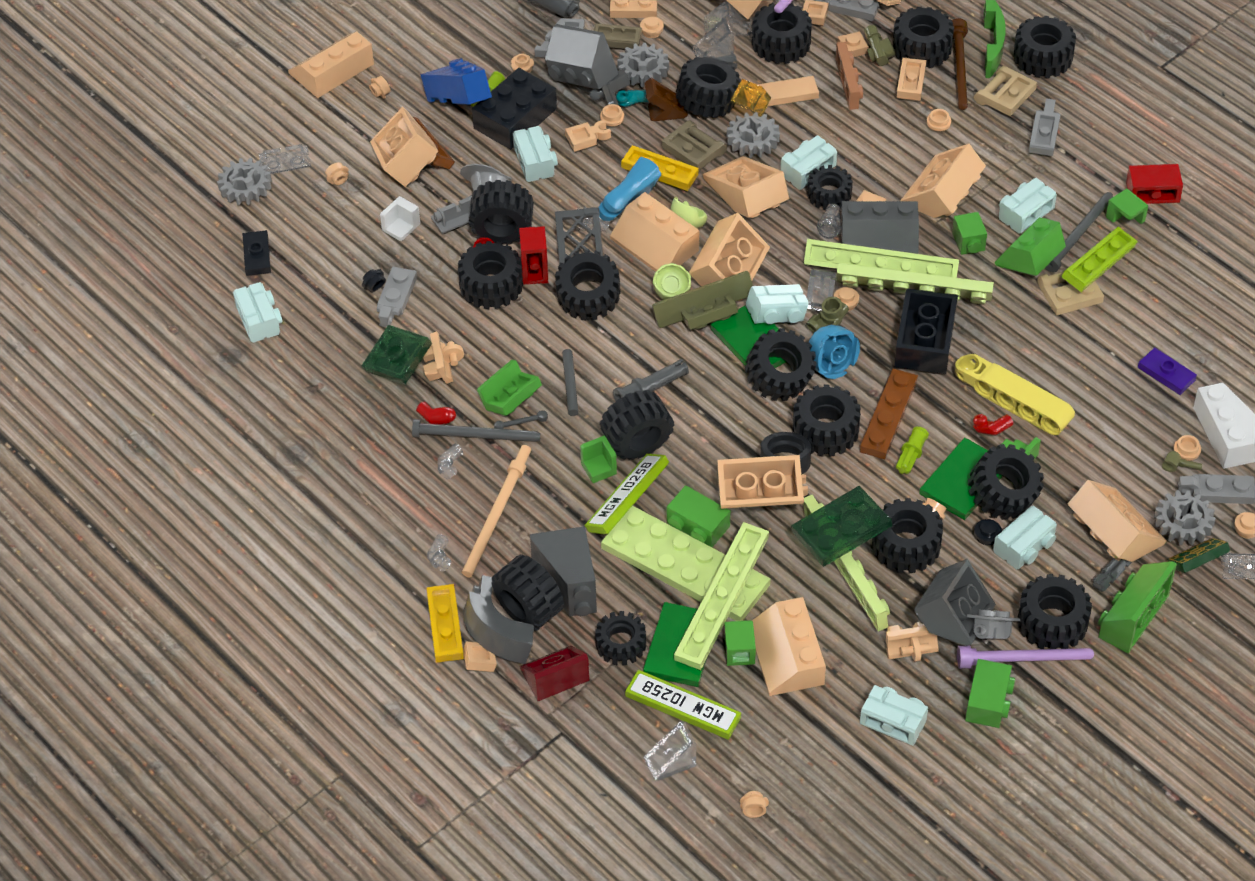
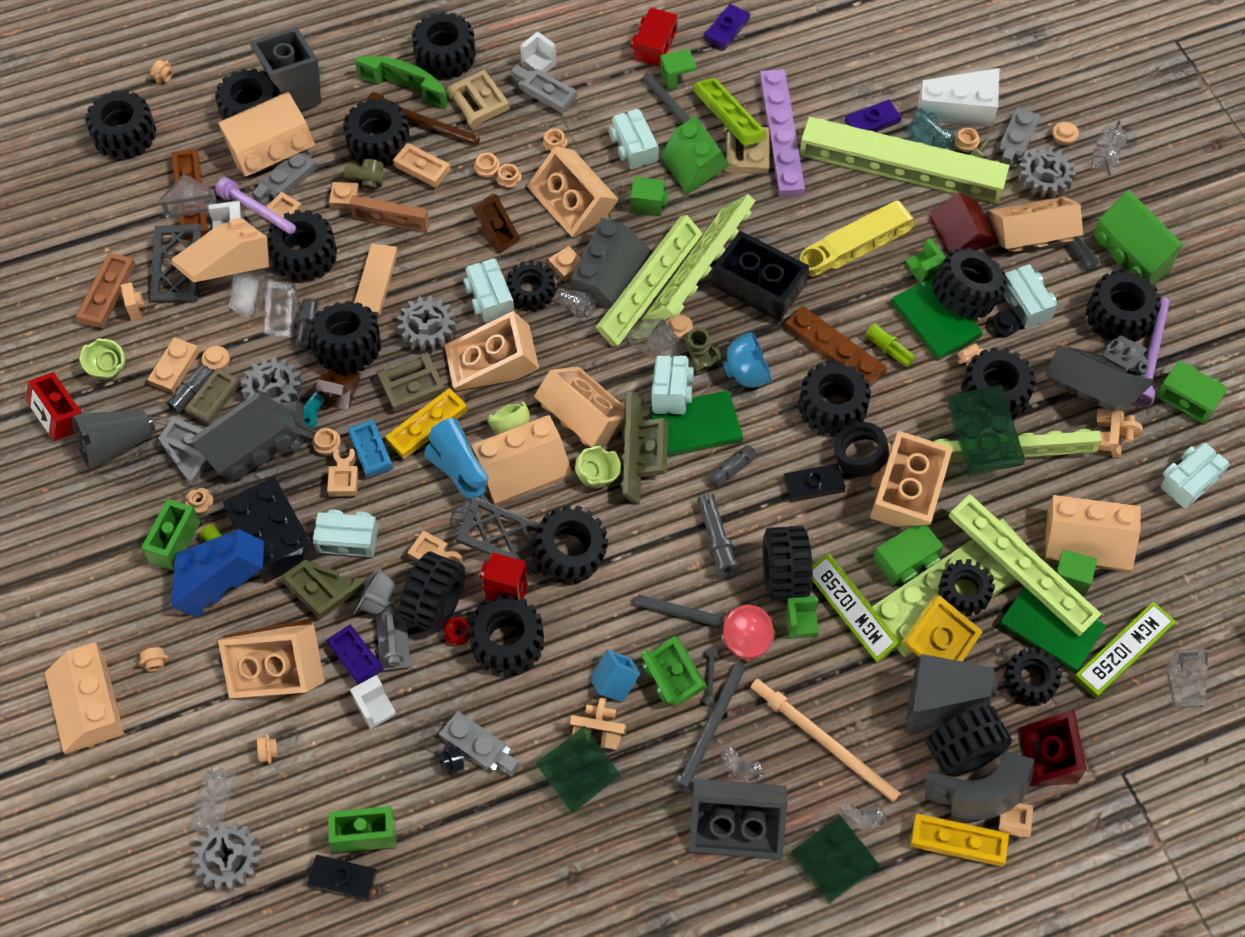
camera: 70 degrees left, 10 degrees up
light aqua brick [233,282,282,343] -> none
red arm [416,402,456,425] -> none
clear yellow panel [731,79,771,117] -> none
black tyre [745,328,817,401] -> none
red arm [973,414,1014,436] -> none
dark green tile [1167,538,1230,573] -> none
none -> bright green brick [141,499,201,571]
none -> dark grey axle [166,364,213,414]
none -> olive wing [282,560,363,620]
none -> dark purple plate [326,624,384,685]
none -> bright green brick [328,806,397,853]
none -> dark azure plate [347,419,393,478]
none -> light nougat plate [408,530,463,563]
none -> reddish brown slope [472,194,521,253]
none -> light nougat plate [496,164,522,188]
none -> white panel [520,31,556,73]
none -> light nougat plate [542,129,567,151]
none -> dark azure panel [590,650,641,702]
none -> dark grey slope [689,778,788,859]
none -> dark purple plate [704,4,750,51]
none -> dark grey axle [709,445,757,488]
none -> coral hair [721,604,776,662]
none -> lavender plate [760,69,805,197]
none -> black plate [783,463,846,503]
none -> clear green plate [791,815,880,905]
none -> yellowish green brick [799,116,1010,205]
none -> yellow plate [902,595,983,662]
none -> clear light blue hips [906,108,955,149]
none -> dark red slope [929,192,999,253]
none -> black tyre [938,559,995,617]

